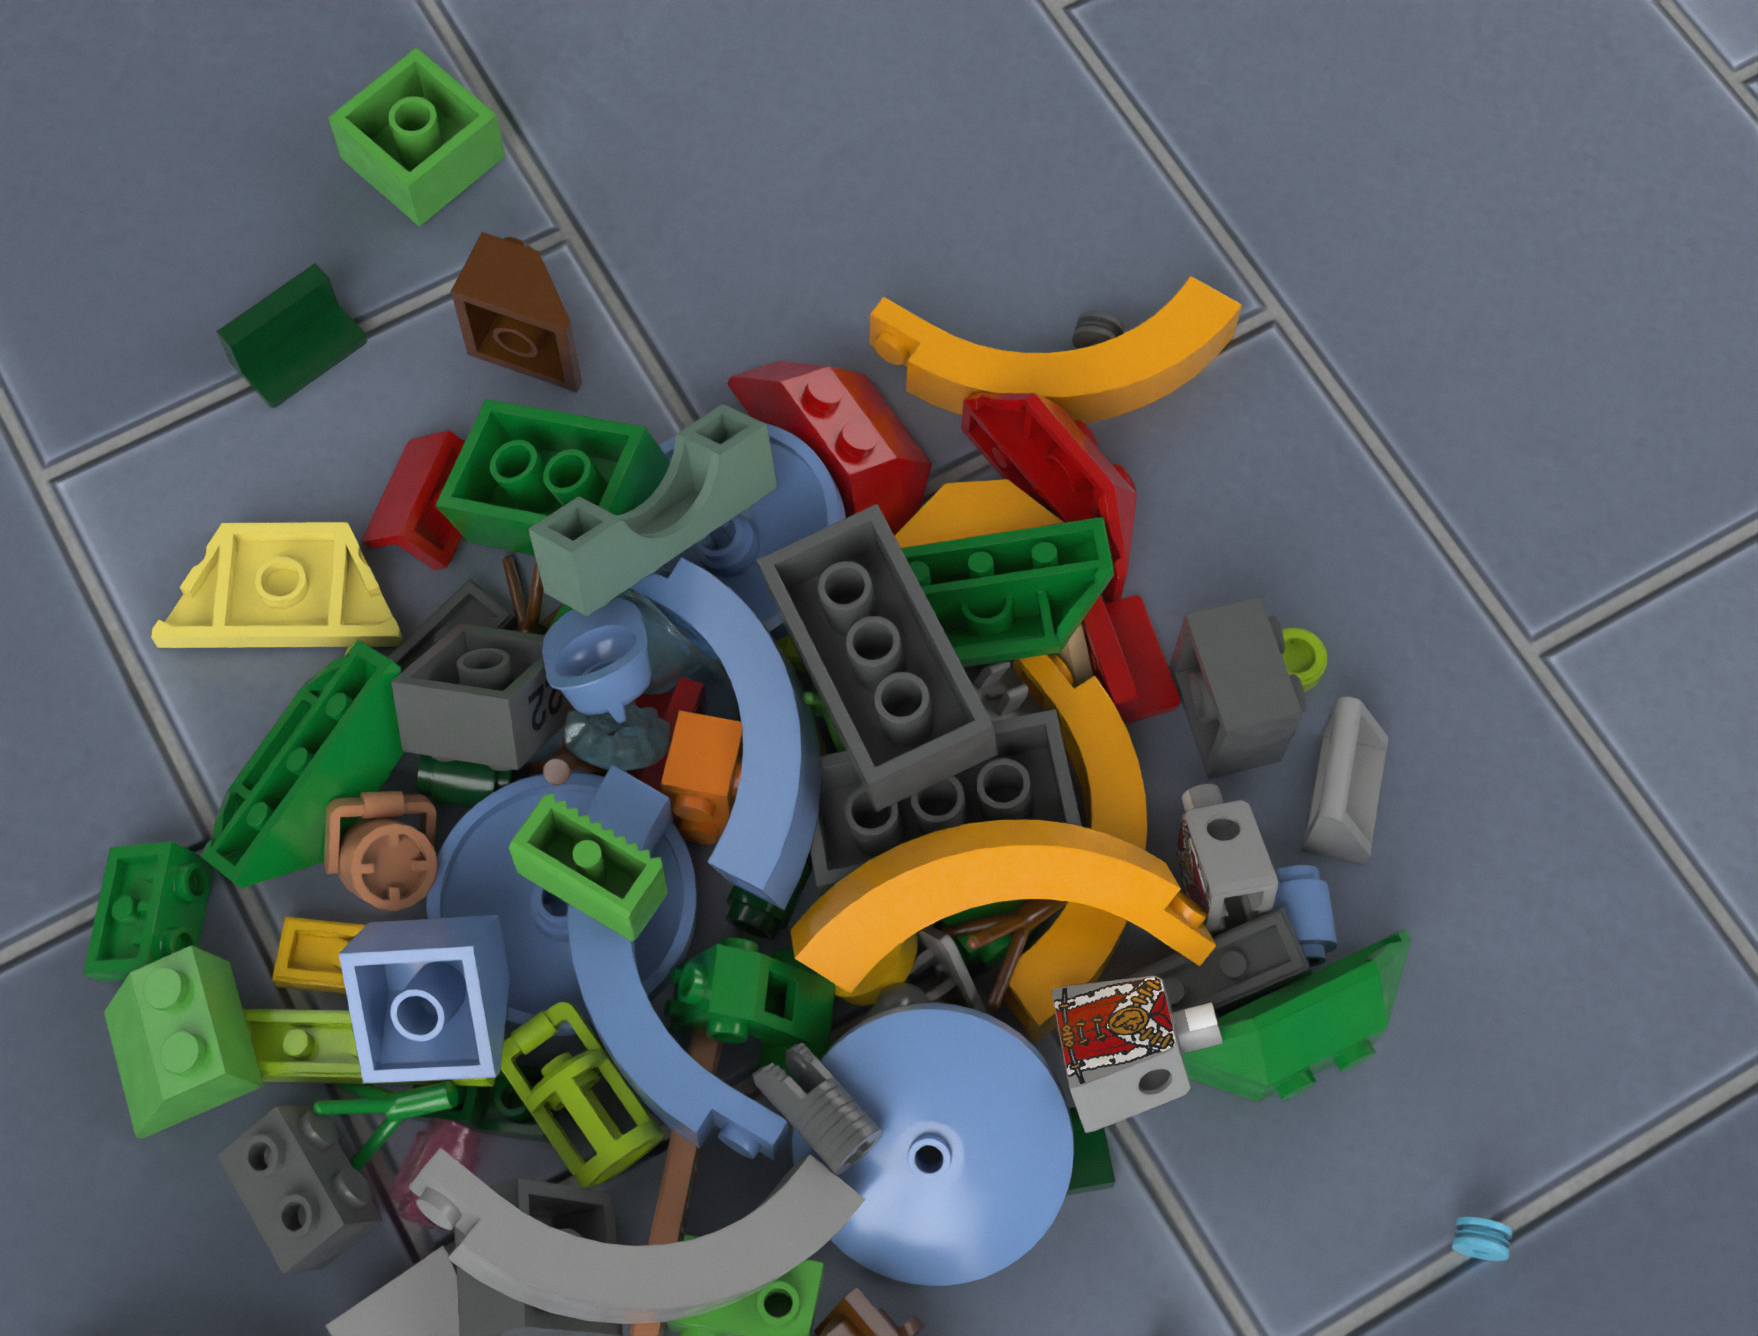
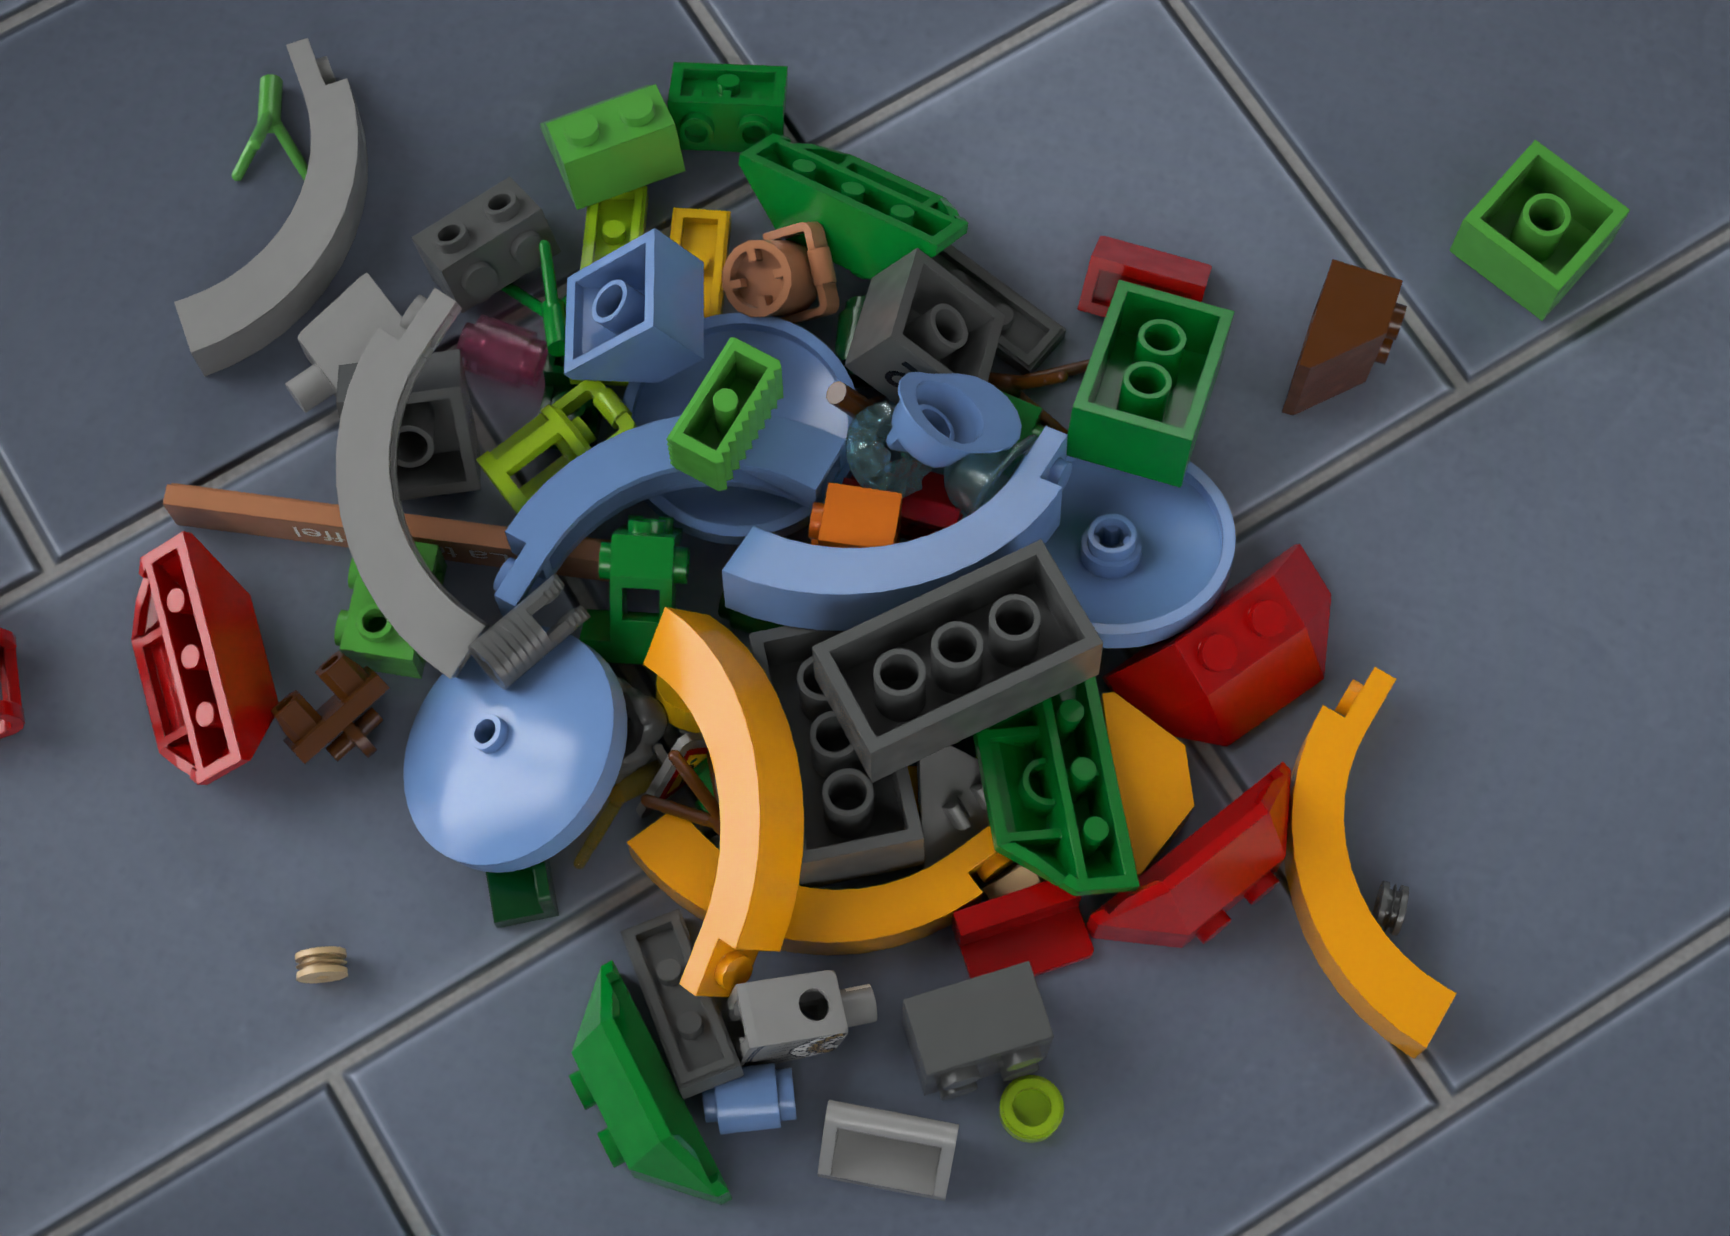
camera: 90 degrees right, 5 degrees up
light yellow wing [151,522,403,648] -> none
dark green panel [216,263,367,408] -> none
sand green arch [529,404,778,616] -> none
torso [1051,976,1223,1133] -> none

